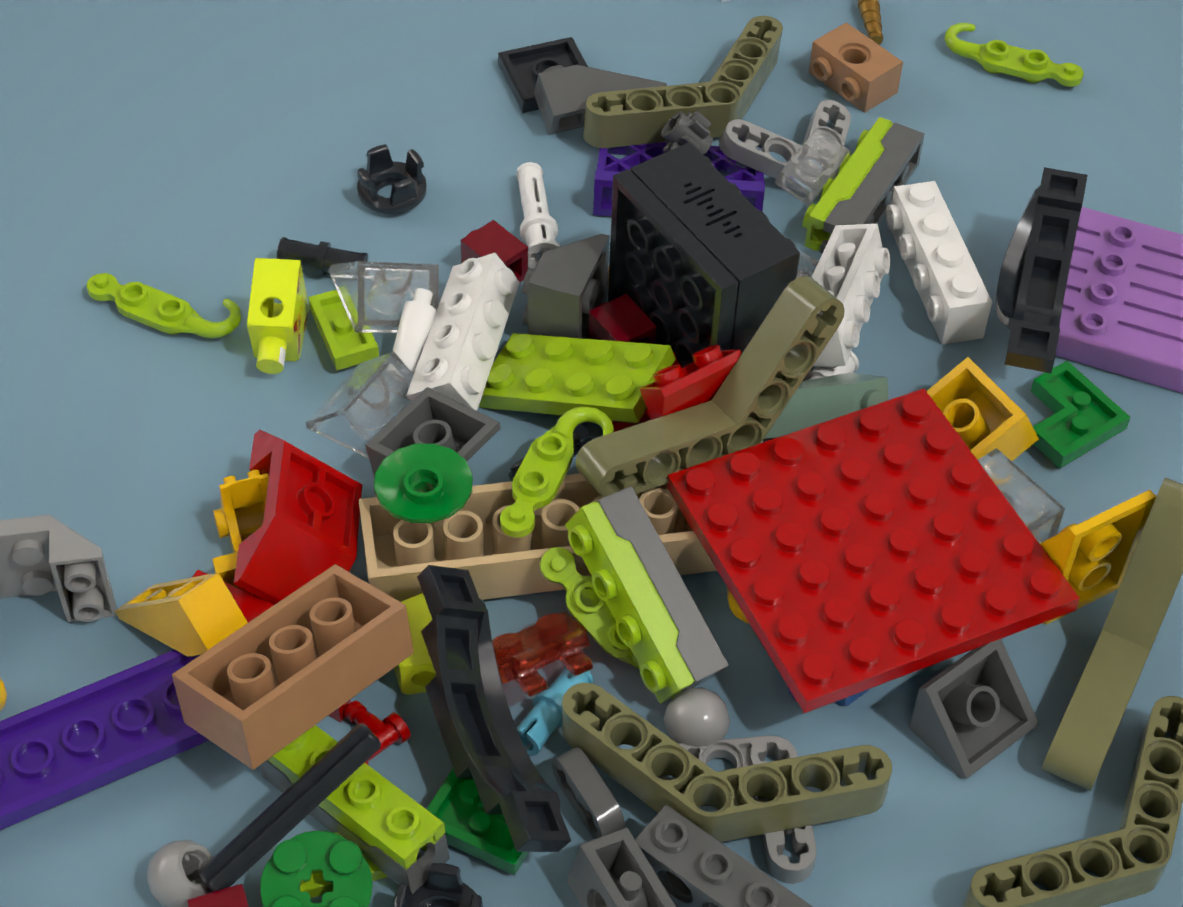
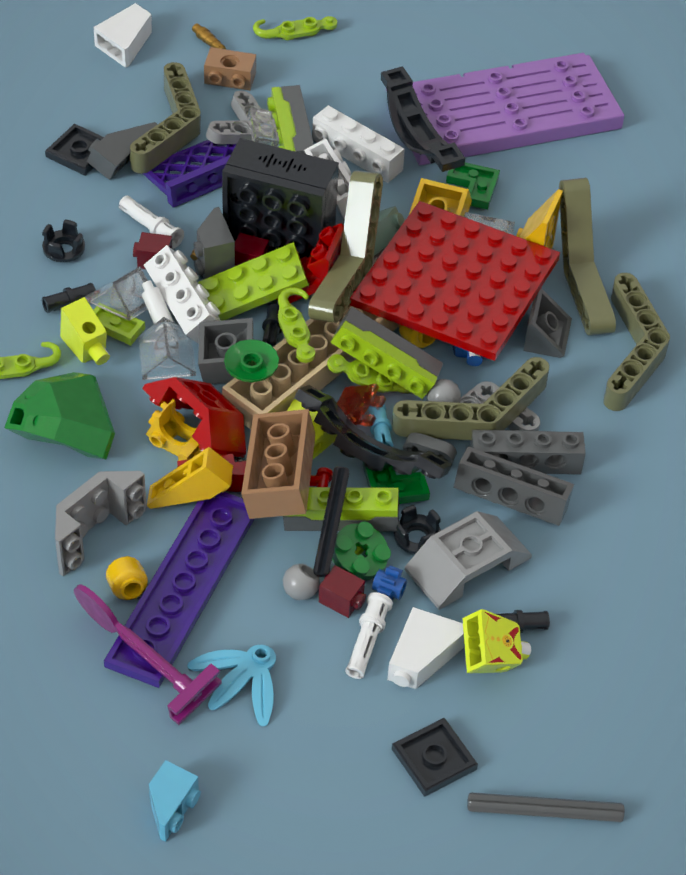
camera: 40 degrees left, 0 degrees up
dark grey gear [661,111,713,156] -> none
none -> green brick [4,372,115,460]

